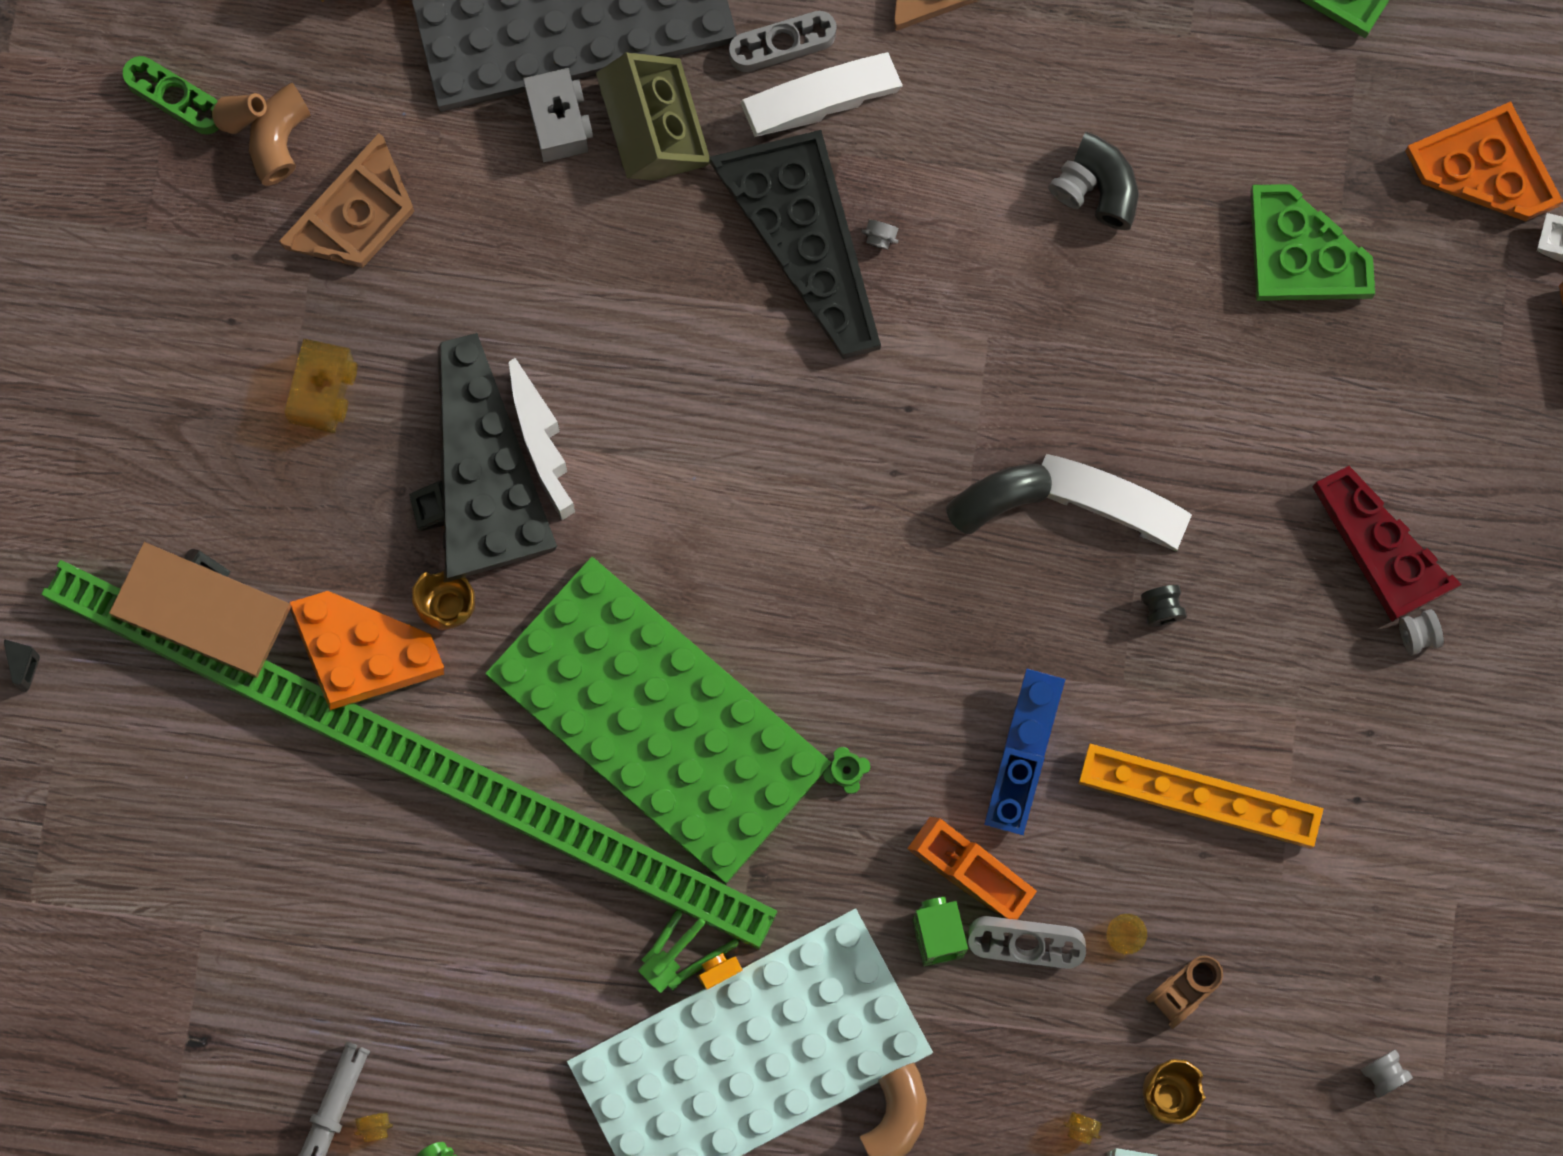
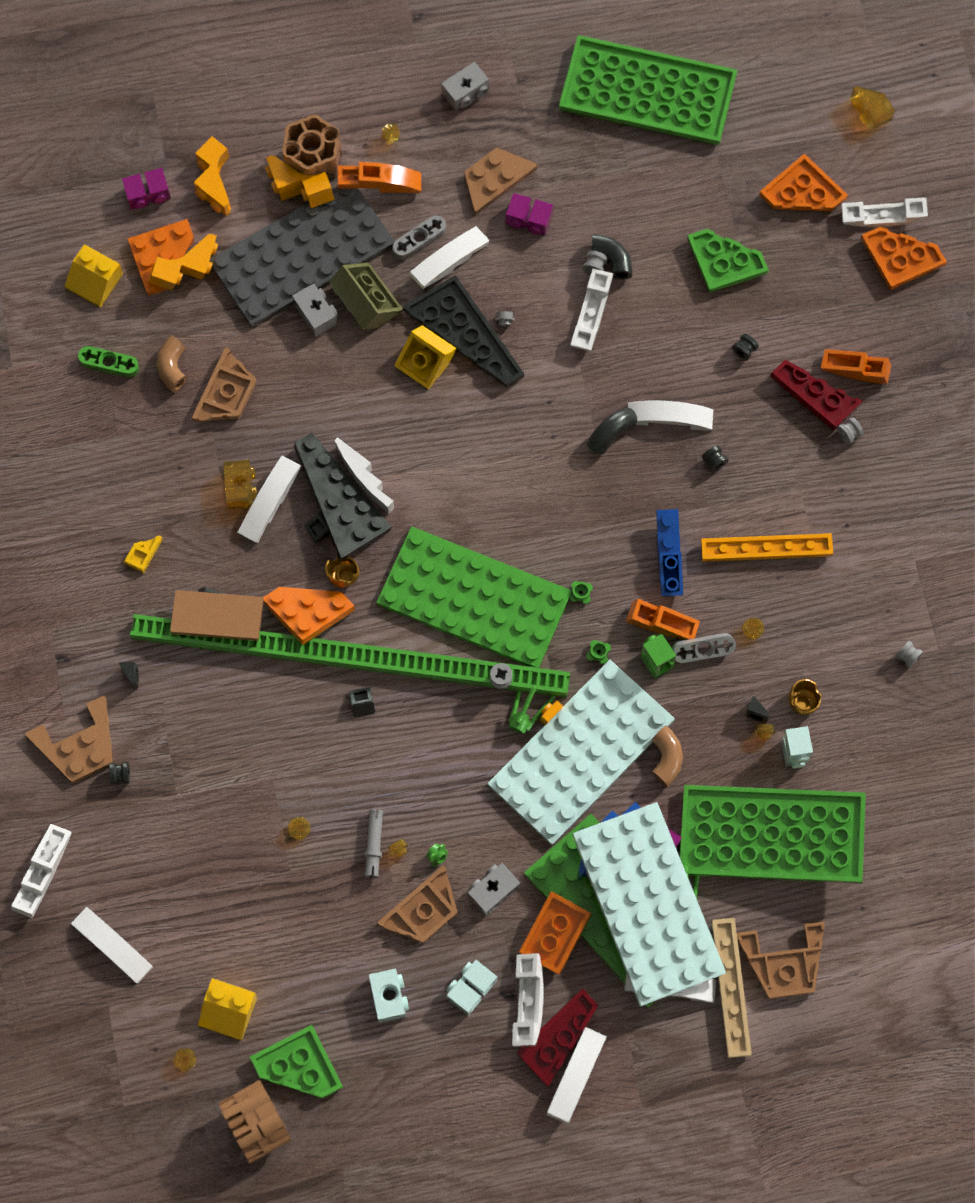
camera: 15 degrees left, 5 degrees down
medium nougat cone [212,93,267,134] -> none
medium nougat piece [1145,956,1223,1030] -> none
none -> yellow tile [124,536,163,573]
none -> white slope [237,456,301,542]
none -> clear yellow plate [288,817,311,840]
none -> pearl dark grey slope [349,687,375,717]
none -> yellow slope [394,325,457,389]
none -> light grey wheel [490,663,512,689]
none -> magenta piece [506,193,553,235]
none -> white slope [570,269,613,352]
none -> bright green plate [587,640,611,664]
none -> pearl dark grey wheel [732,333,759,361]
none -> pearl dark grey slope [746,696,770,723]
none -> orange slope [821,349,892,385]

